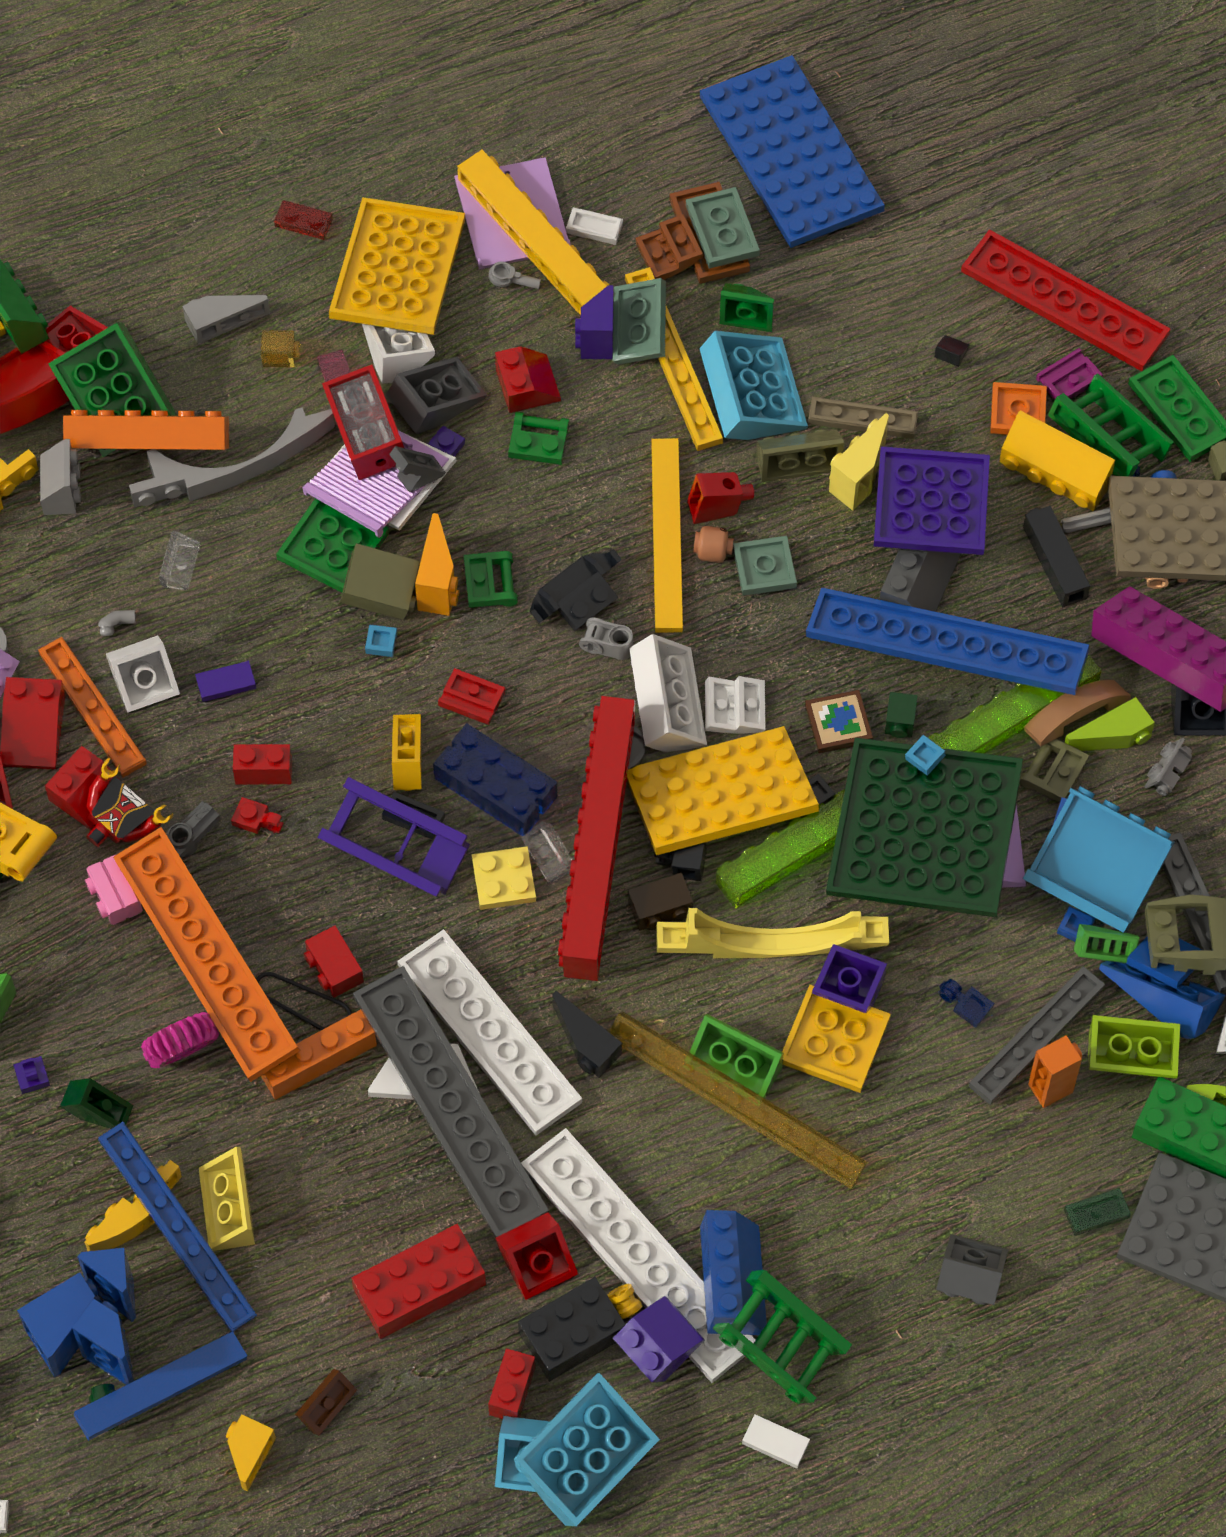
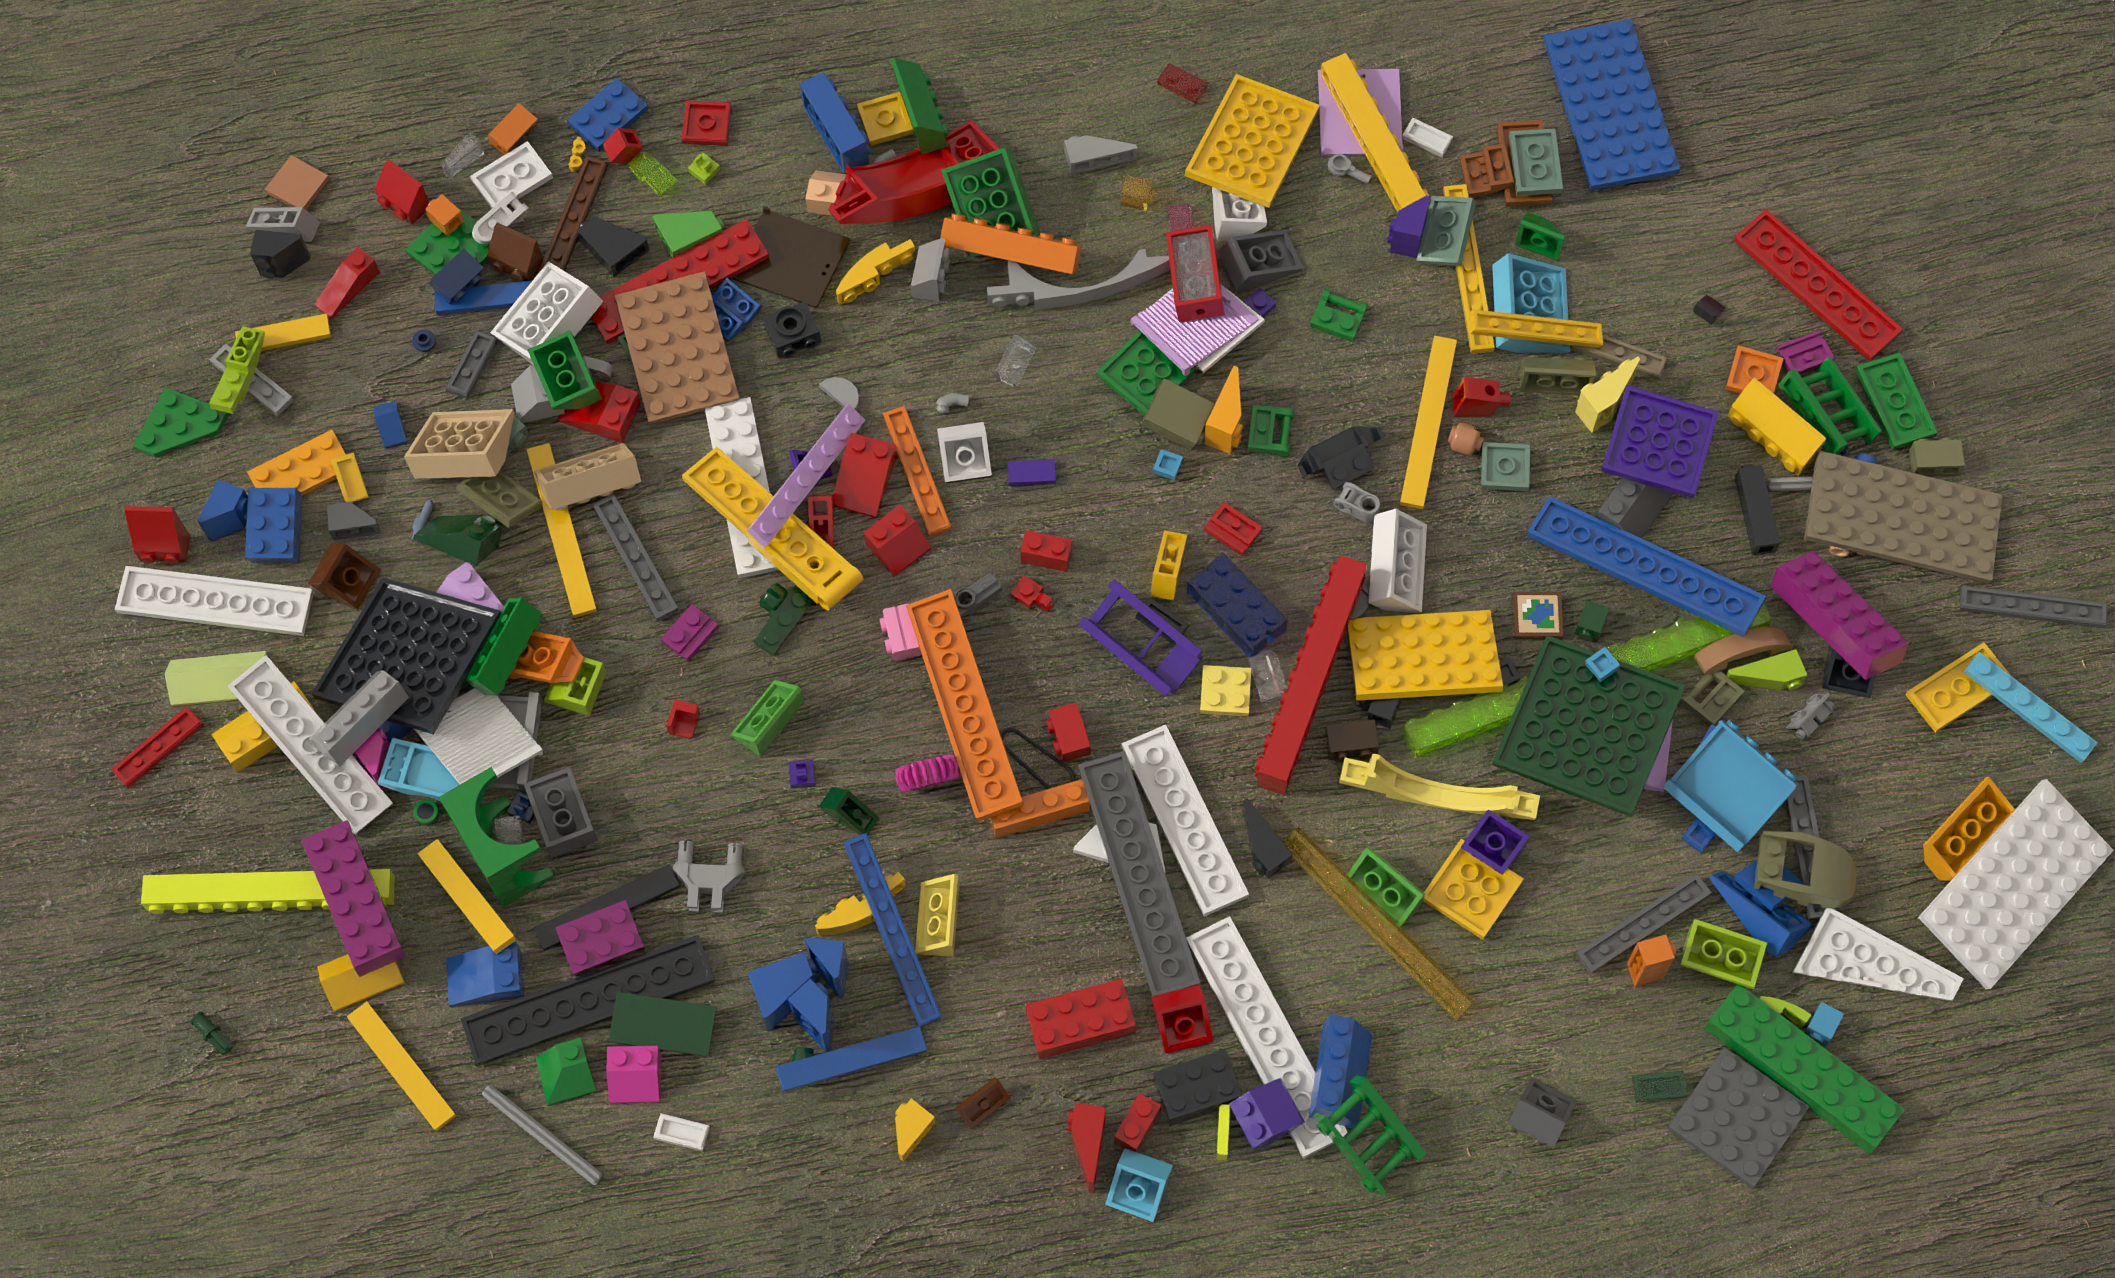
camera: 15 degrees right, 5 degrees up
torso [86,758,173,847] -> none
dark grey slope [389,446,446,492] -> none
red slope [495,346,561,413] -> none
medium azure slope [513,1373,660,1526] -> none
yellow wheel [607,1283,643,1319] -> none
white slope [705,676,766,734] -> none
white tile [742,1415,810,1468] -> none
clear blue plate [938,979,995,1028] -> none
bright green slope [1074,924,1140,963] -> none
none -> red slope [1067,1103,1106,1194]
none -> neon yellow tile [1217,1104,1230,1161]
none -> yellow tile [1469,309,1603,348]

